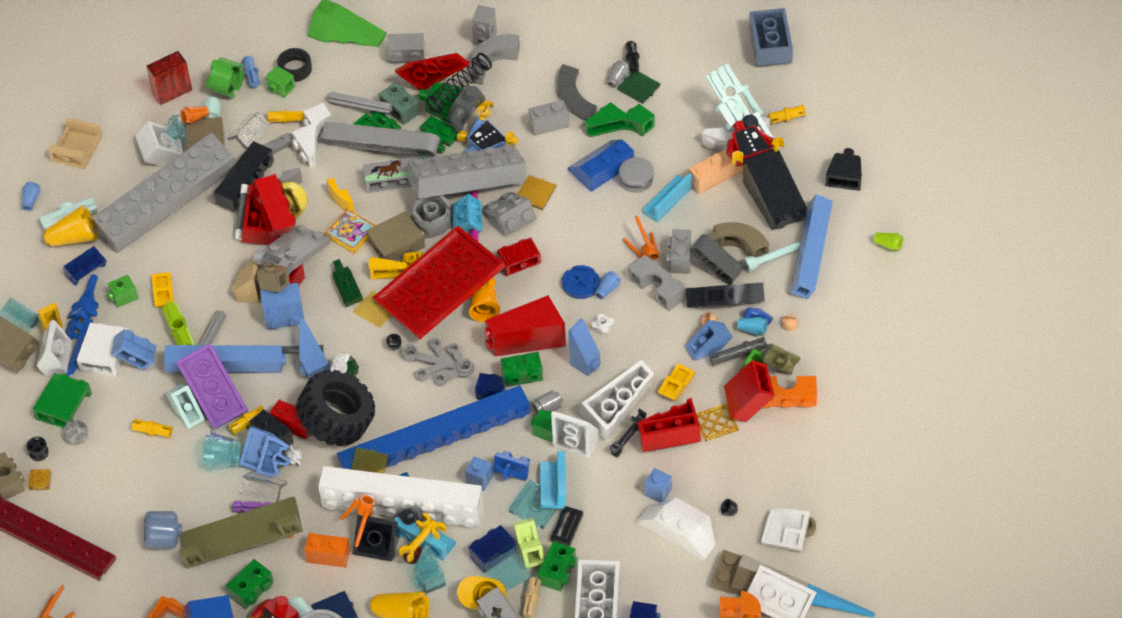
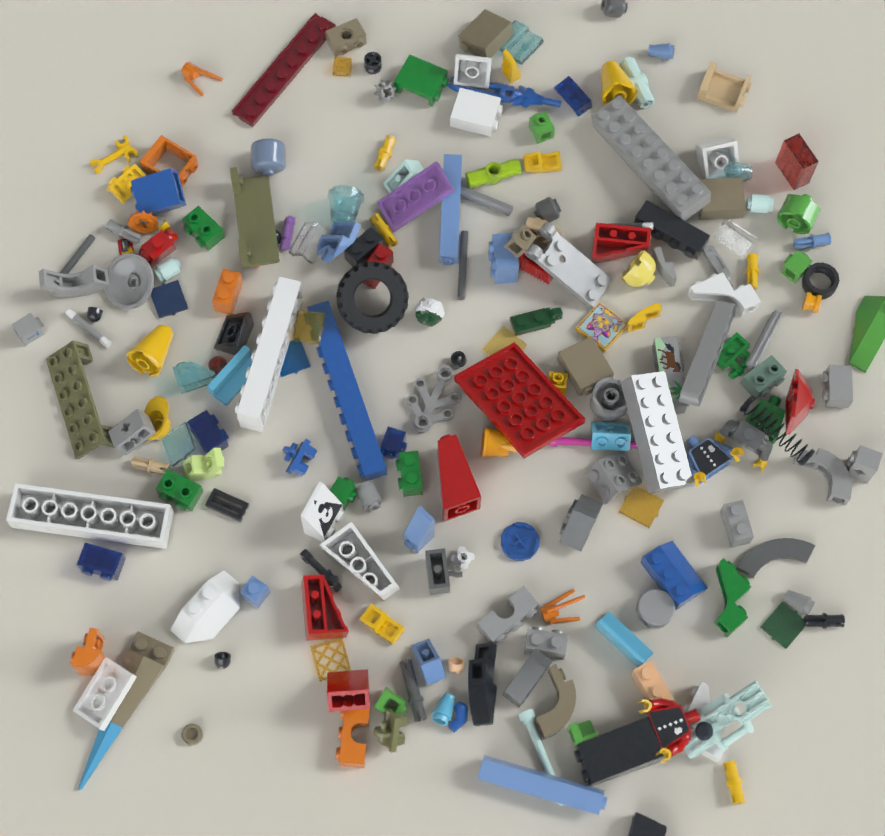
camera: 90 degrees right, 15 degrees up
medium blue brick [111,329,157,370] -> none
orange cone [180,106,209,124] -> none
red wedge [248,174,296,237] -> none
white plate [286,444,303,466] -> none
medium blue slope [299,317,330,379] -> none
orange plant [340,495,376,547] -> none
yellow slope [369,257,407,279] -> none
yellow bar [399,513,447,562] -> none
black hinge [401,508,419,525] -> none
green plate [416,116,458,153] -> none
medium blue brick [465,456,493,491] -> none
red brick [497,237,541,276] -> none
clear light blue tile [509,480,558,529] -> none
medium azure panel [540,451,566,509] -> none
medium blue cone [594,271,621,299] -> none
sand blue brick [749,8,793,66] -> none
white plate [761,508,810,552] -> none
light nougat hinge [782,314,797,331] -> none
none -> dark grey brick [425,548,463,595]
none -> dark grey head [534,197,562,223]
none -> brick [559,494,603,551]
none -> bright green panel [567,720,599,747]
none -> light orange wheel [802,292,822,313]

